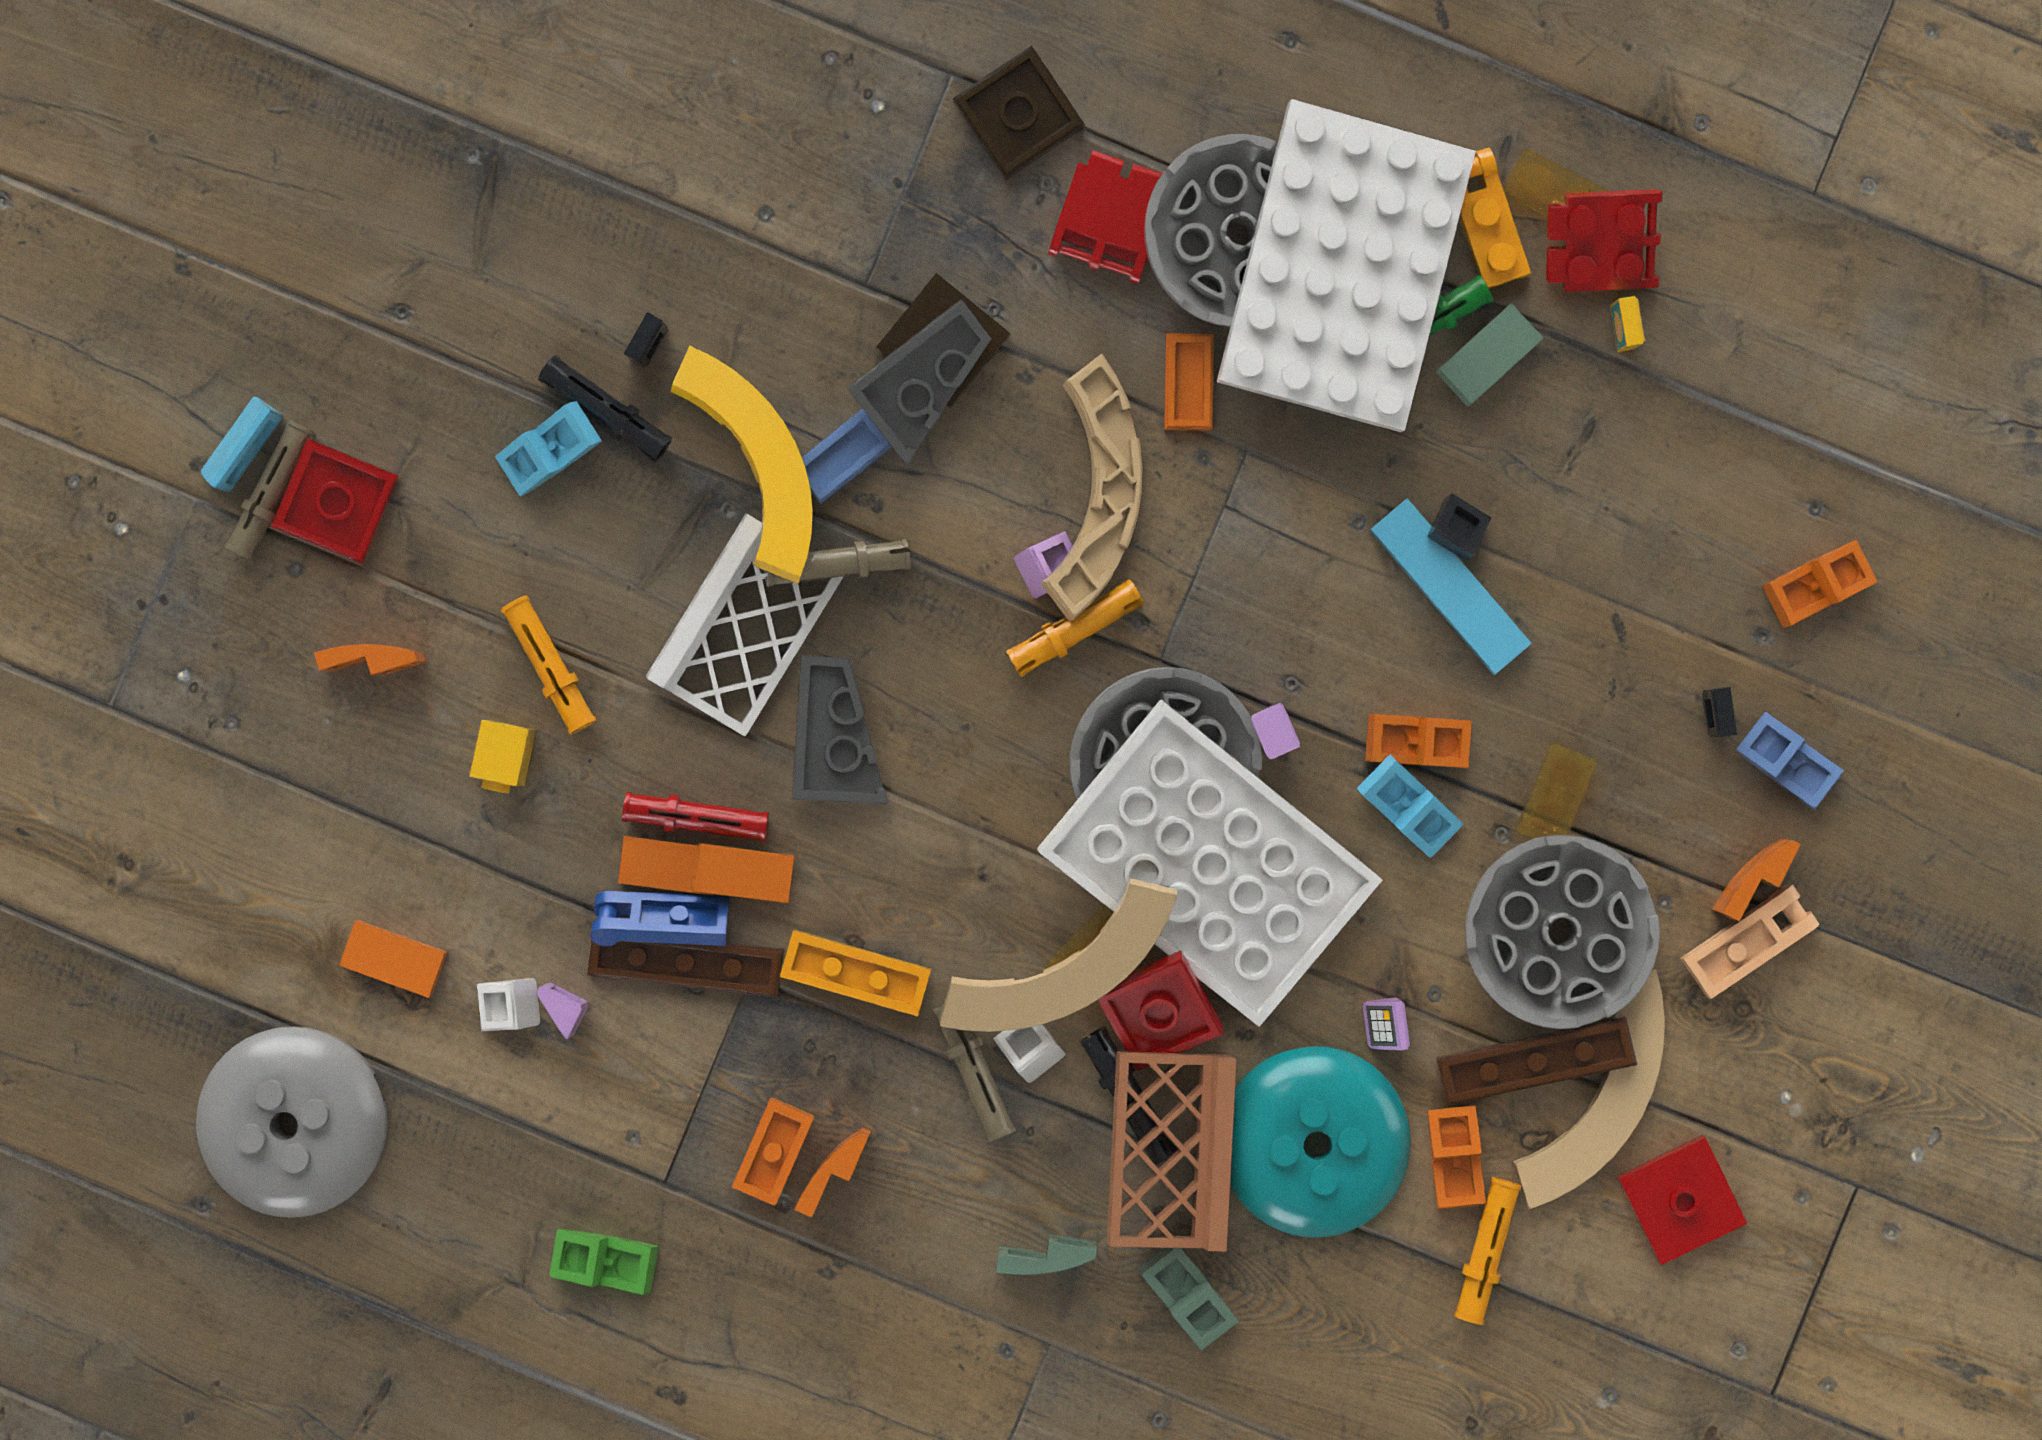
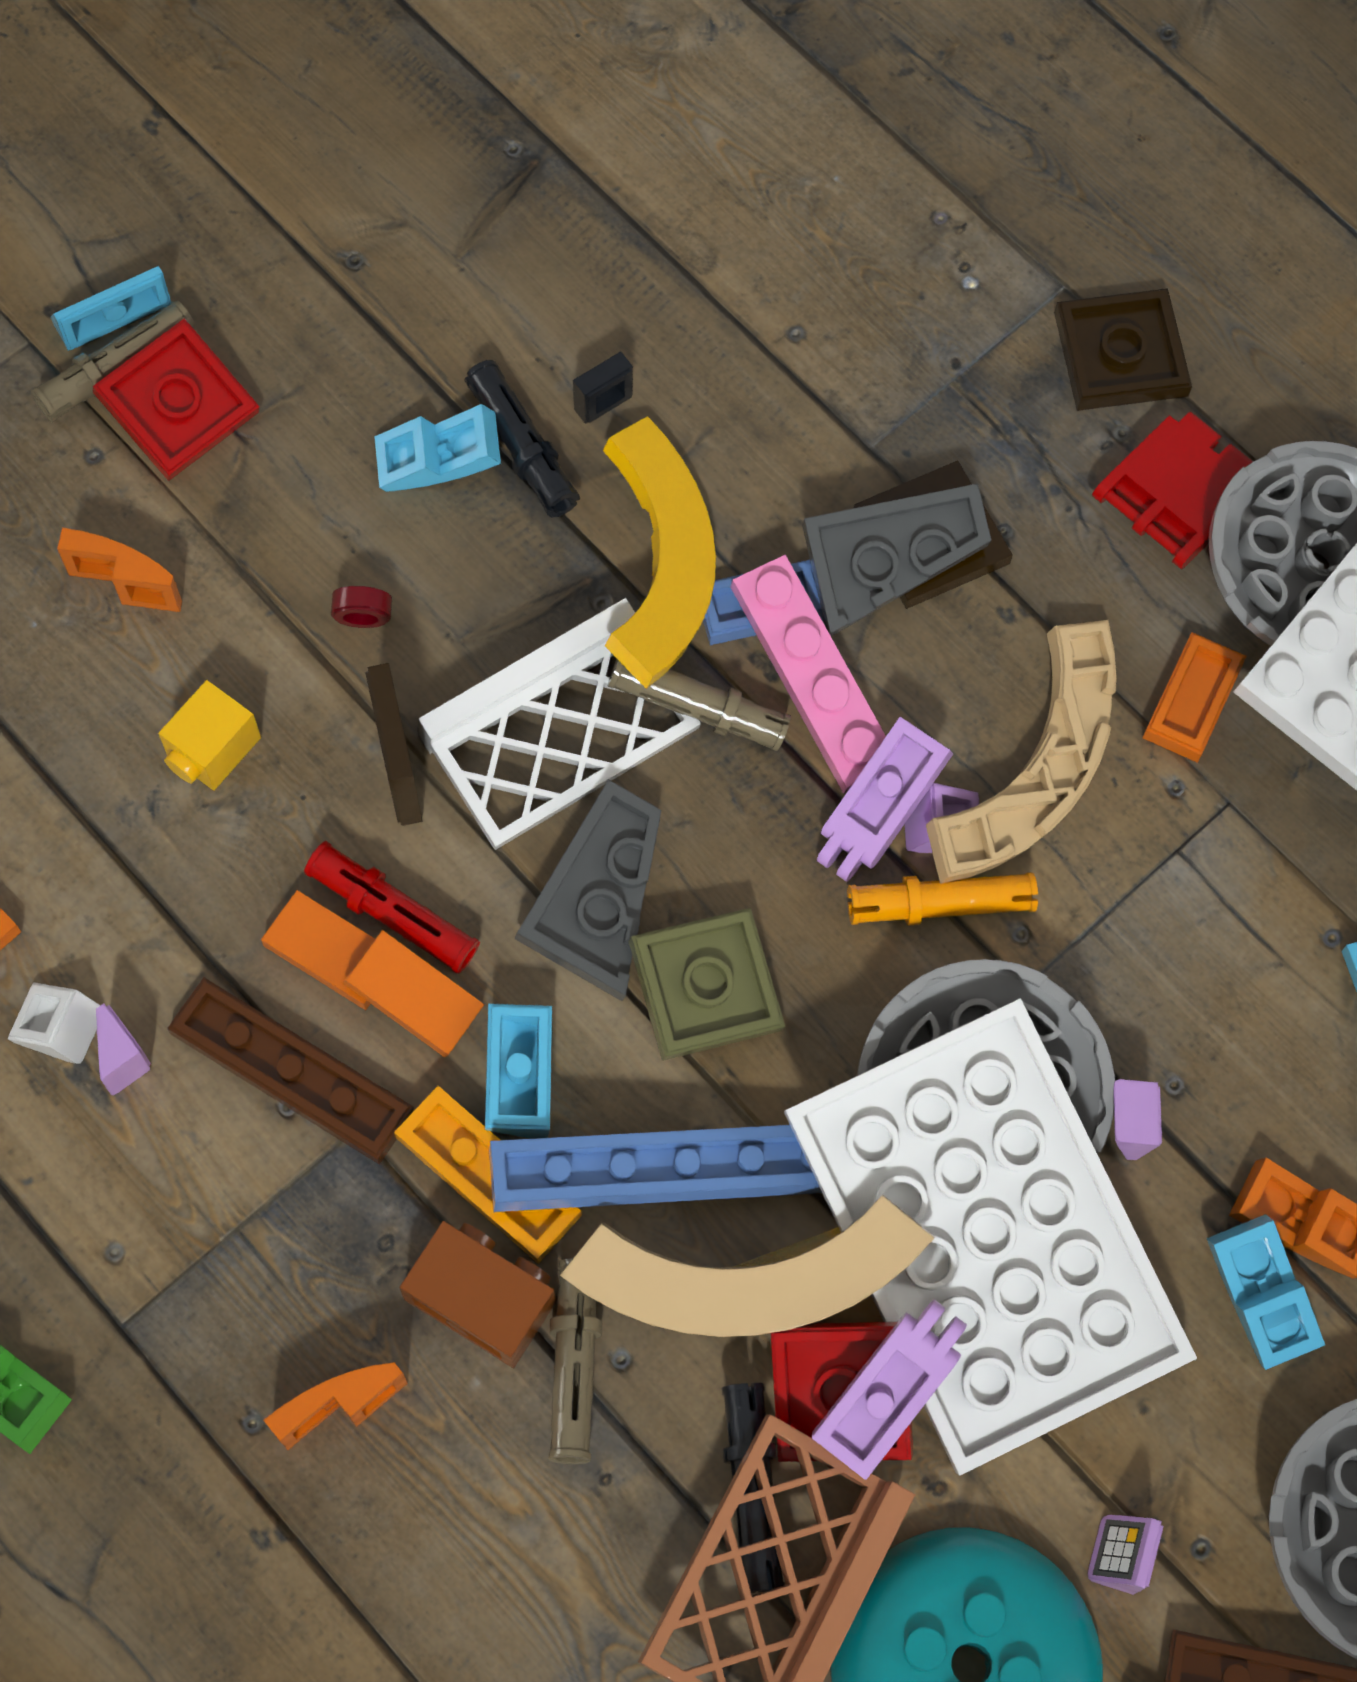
camera: 20 degrees right, 20 degrees down
light orange pin [501,595,597,735] -> none
blue plate [590,891,729,946] -> none
orange plate [732,1097,815,1206] -> none
white slope [993,1024,1065,1083] -> none
sand green slope [996,1234,1097,1275] -> none
none -> dark red tile [331,586,392,628]
none -> dark brown tile [365,663,423,826]
none -> dark orange brick [399,1221,556,1369]
none -> medium azure slope [485,1004,552,1139]
none -> medium blue plate [489,1125,822,1212]
none -> olive tile [628,908,785,1061]
none -> bright pink plate [730,555,886,794]
none -> lavender hinge [812,1300,967,1480]
none -> lavender hinge [817,717,953,882]

